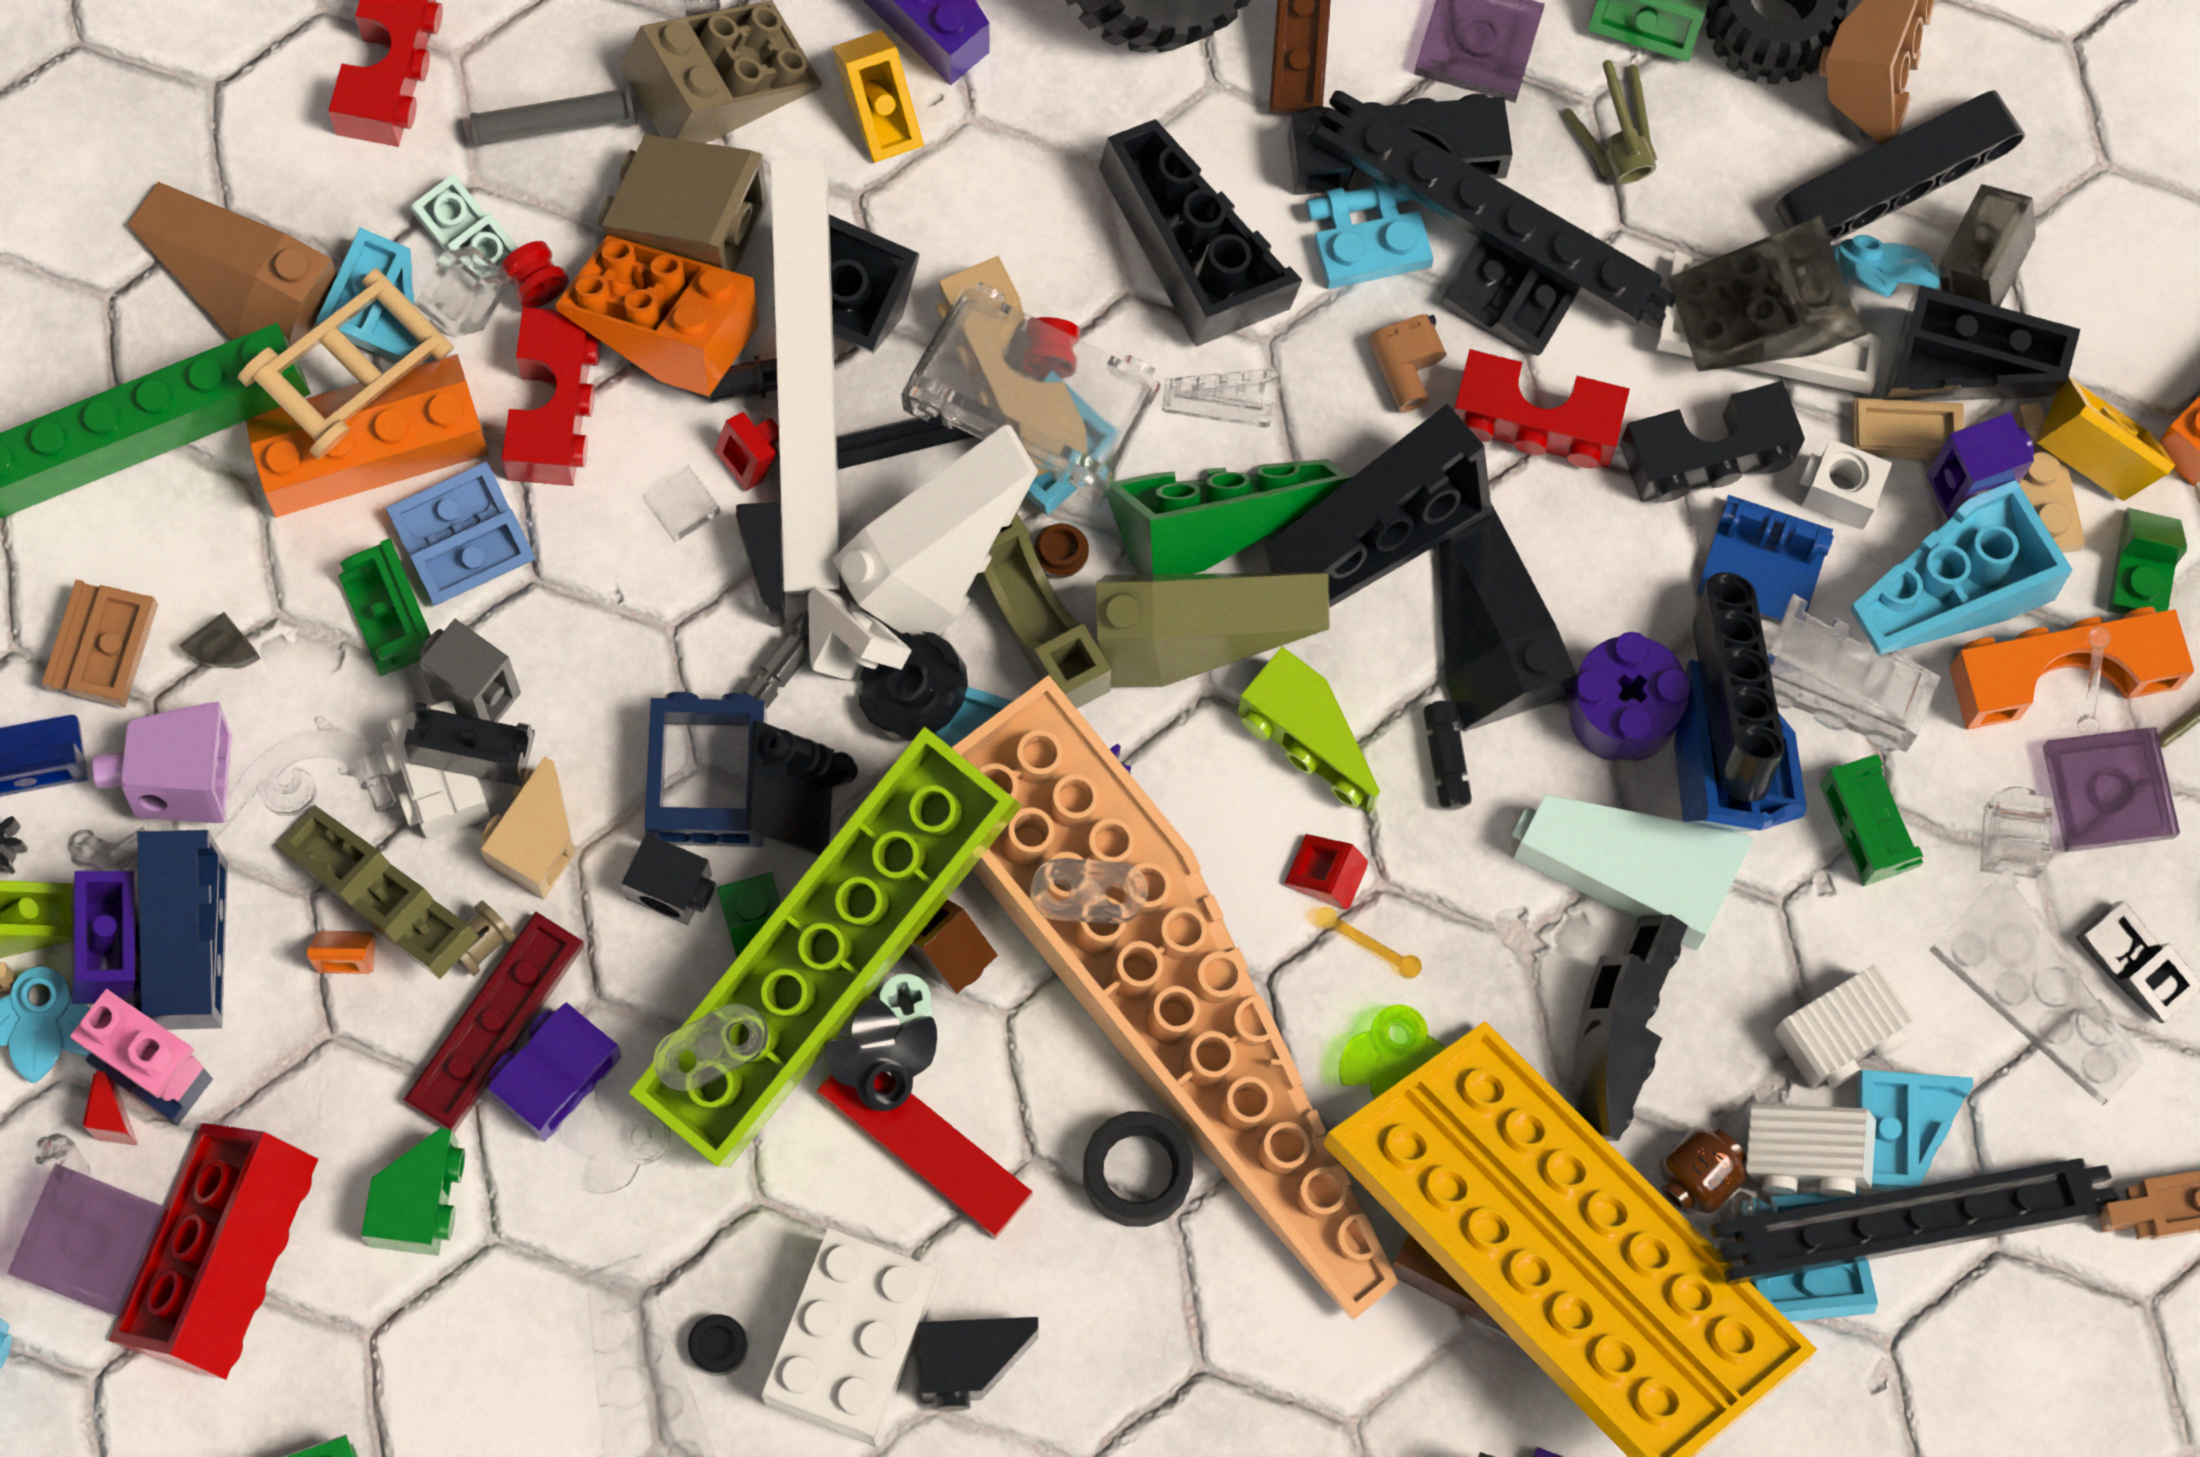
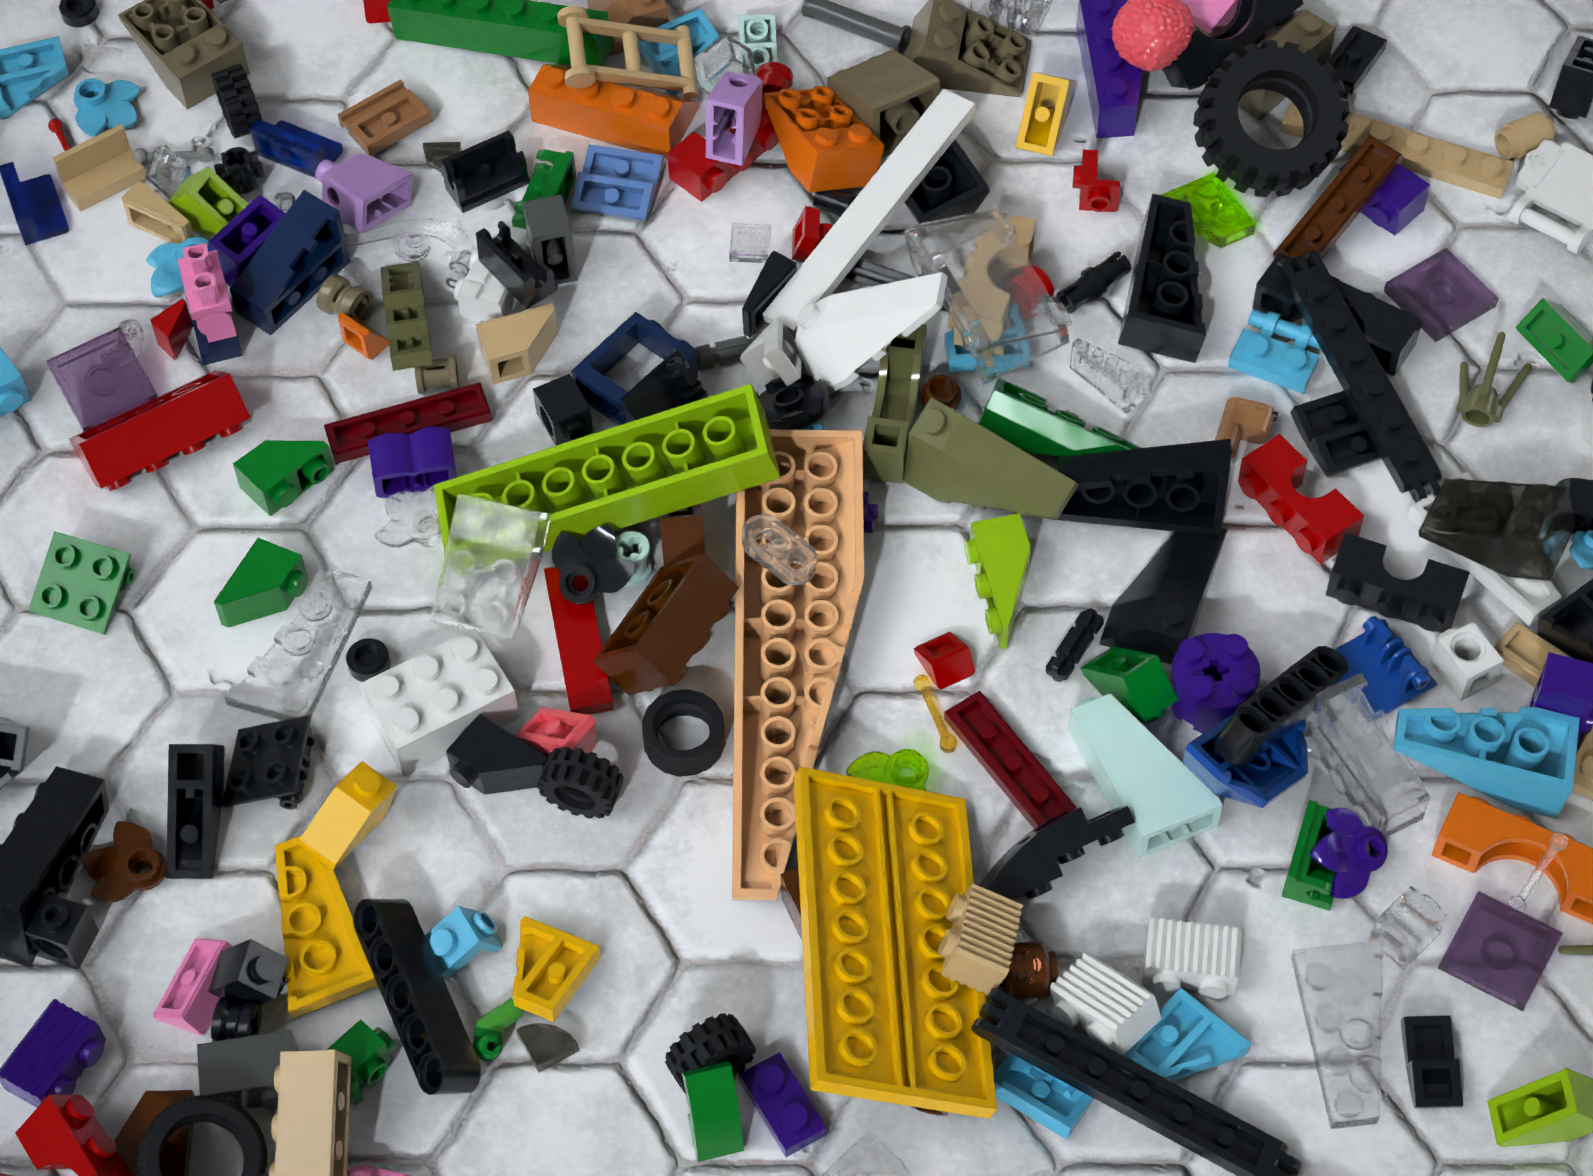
camera: 45 degrees right, 15 degrees down
clear plate [653,1004,769,1091] -> none
none -> green slope [214,538,308,628]
none -> dark tan wheel [316,274,373,321]
none -> clear slope [430,494,552,640]
none -> black hinge [440,130,530,213]
none -> coral slope [515,707,596,755]
none -> black tyre [537,747,624,819]
none -> reddish brown brick [593,553,739,695]
none -> lavender torso [706,71,762,166]
none -> tan brick [938,883,1023,996]
none -> dark red tile [944,691,1077,829]
none -> black pin [1056,251,1131,313]
none -> red bracket [1072,149,1120,212]
none -> green slope [1080,646,1178,723]
none -> clear neon green wing [1161,172,1256,248]
none -> dark purple plate [1310,808,1388,899]

